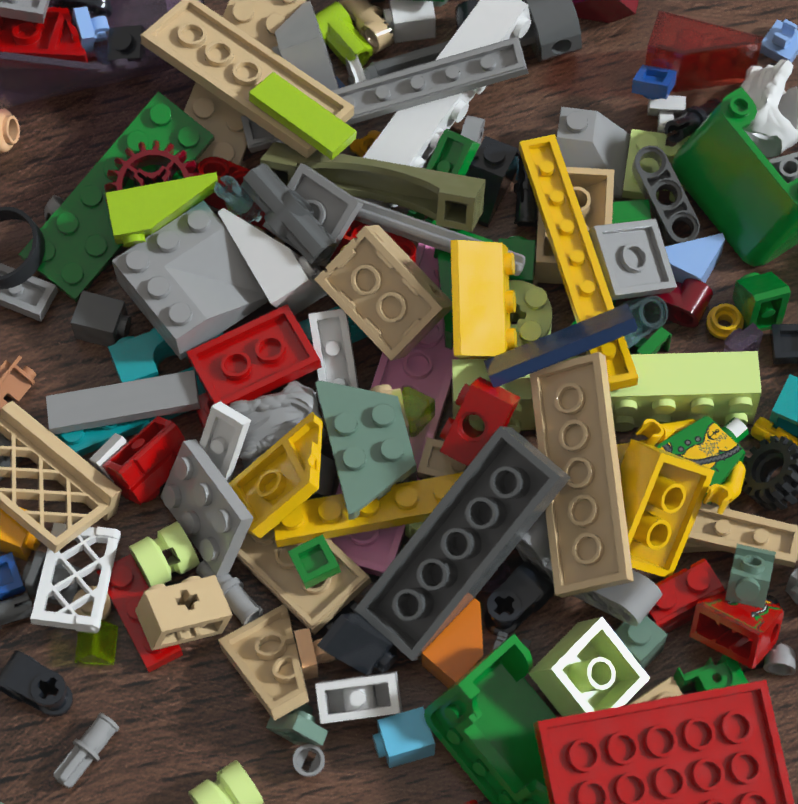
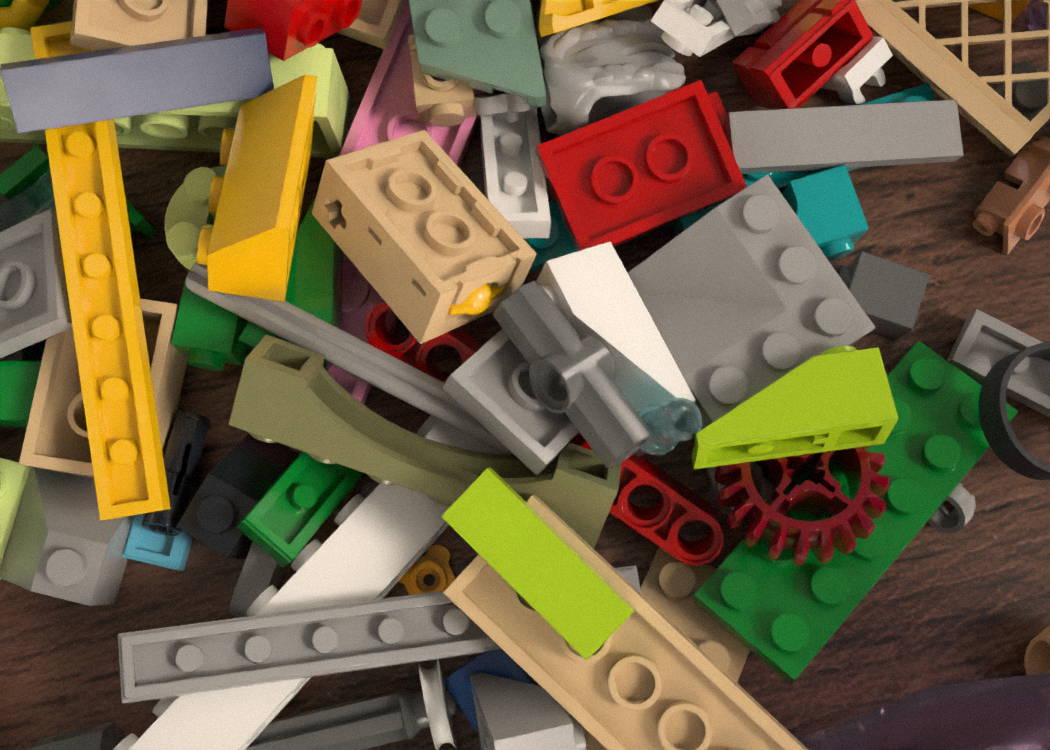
camera: 175 degrees left, 15 degrees up
clear neon green slope [402,387,435,437] -> none

